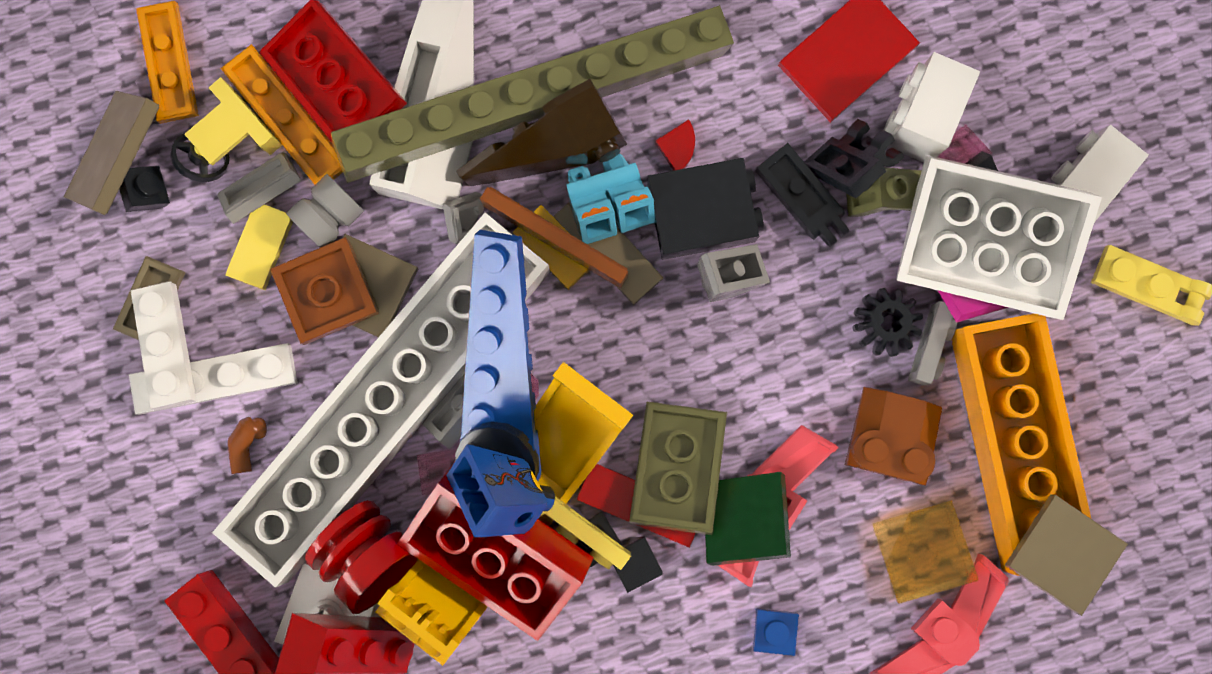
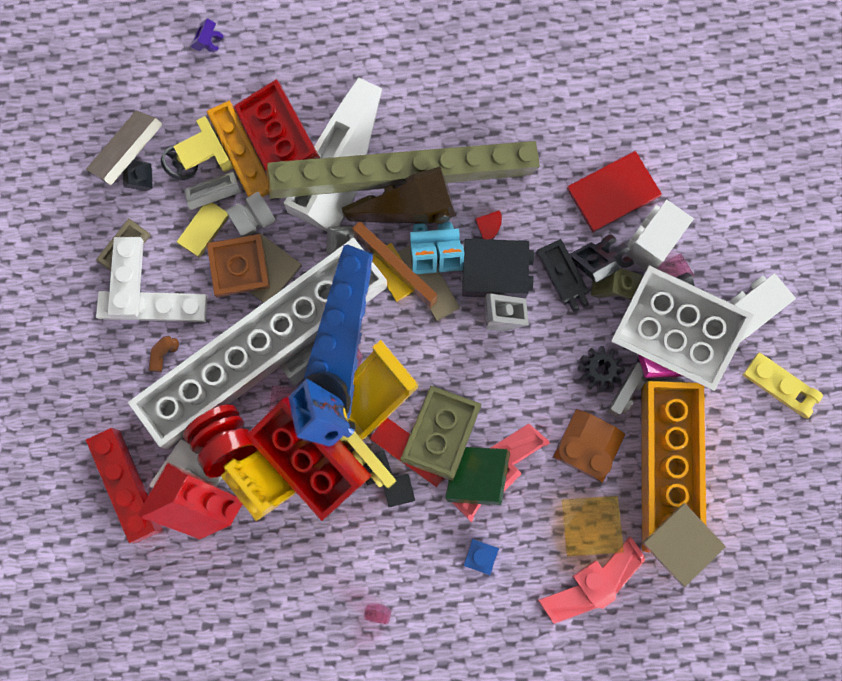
camera: 10 degrees right, 5 degrees down
light orange tile [136,0,199,124] -> none

